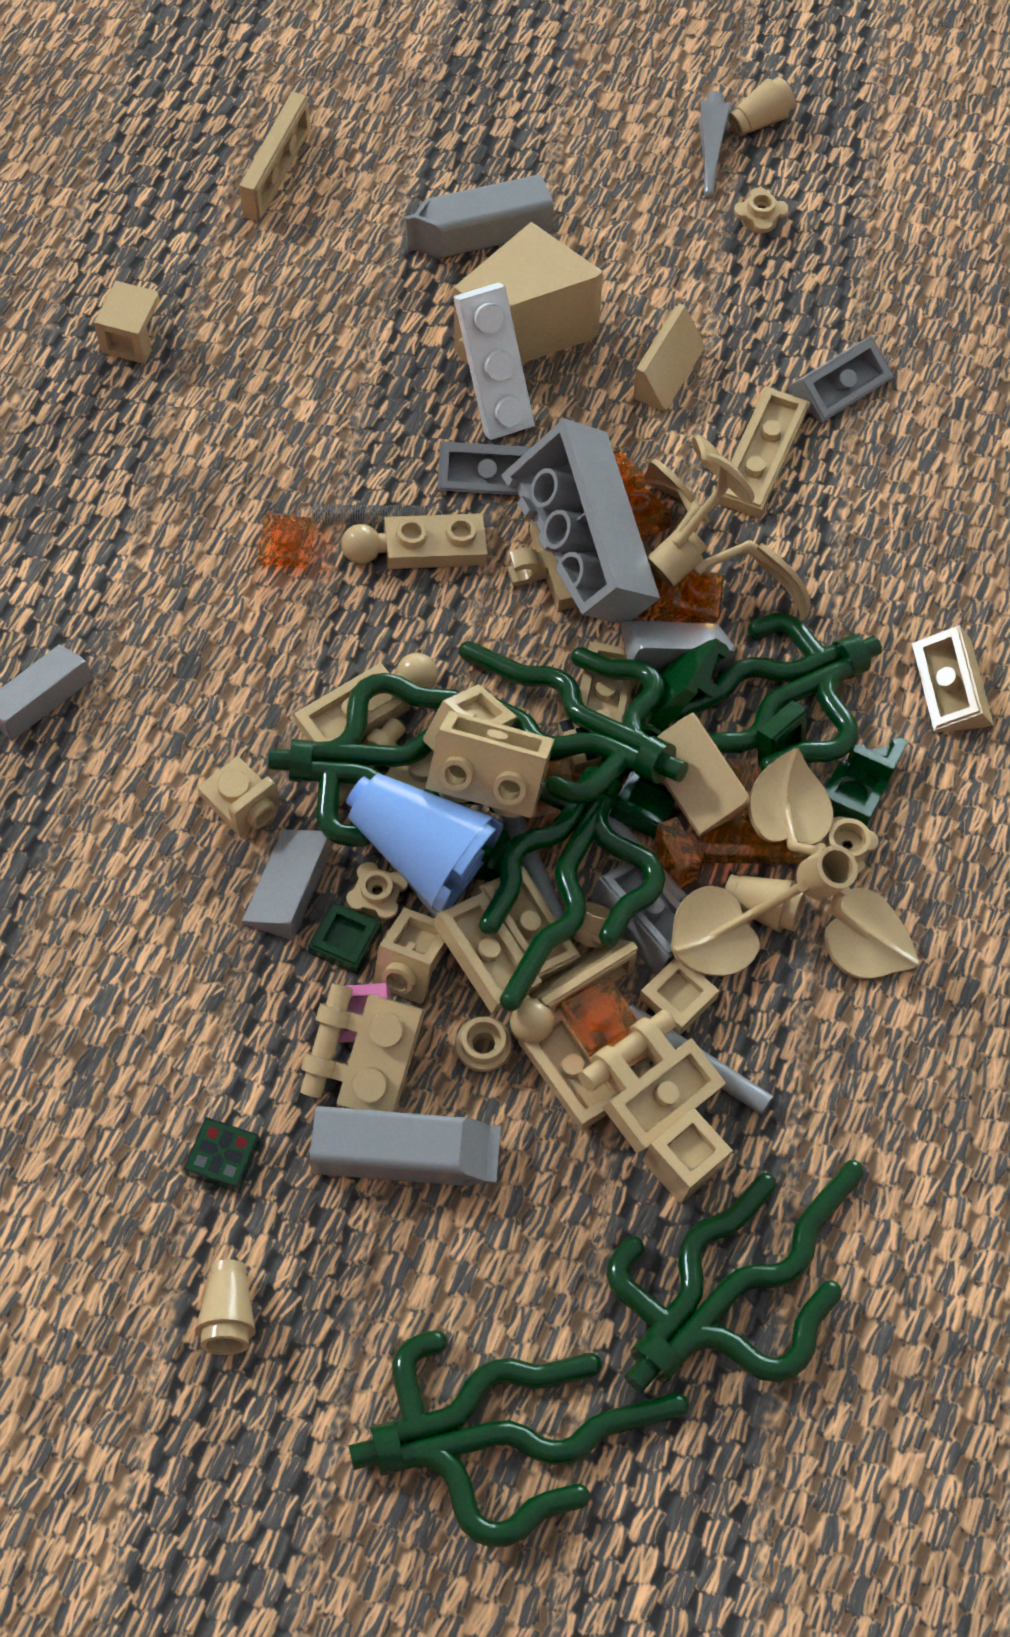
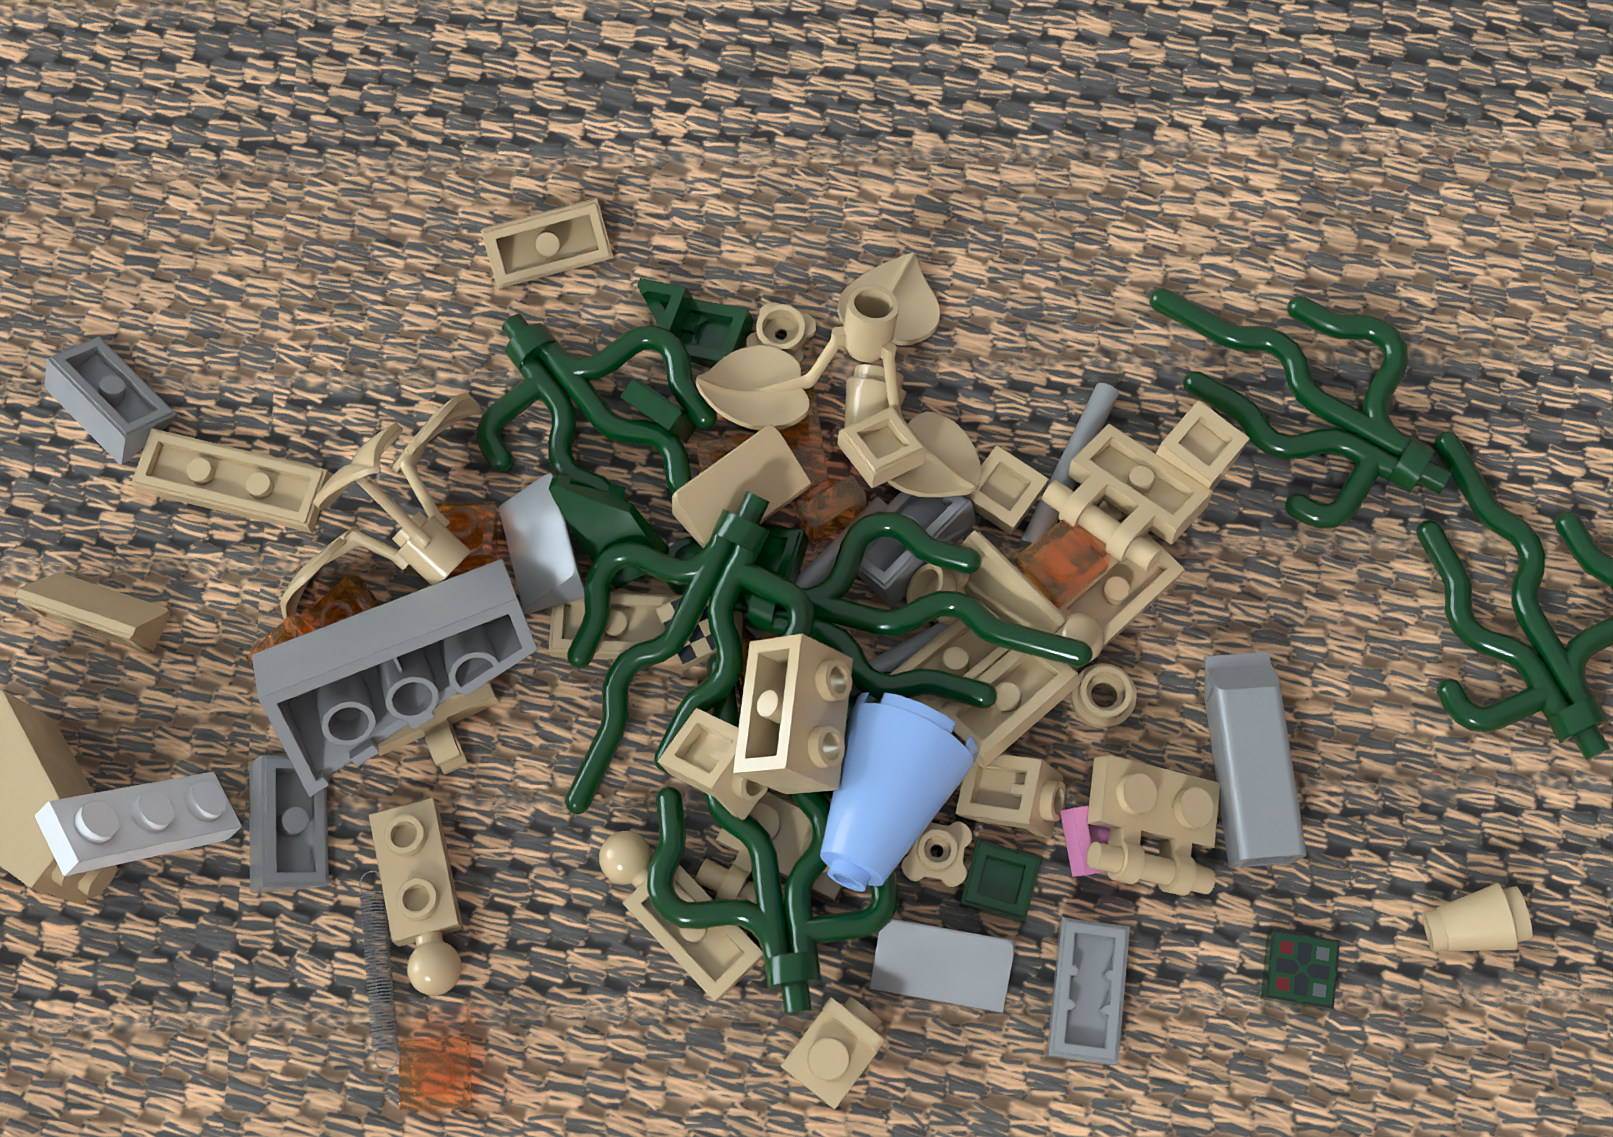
camera: 95 degrees left, 10 degrees up
none -> tan tile [837,407,927,488]
none -> light grey plate [1047,917,1130,1066]

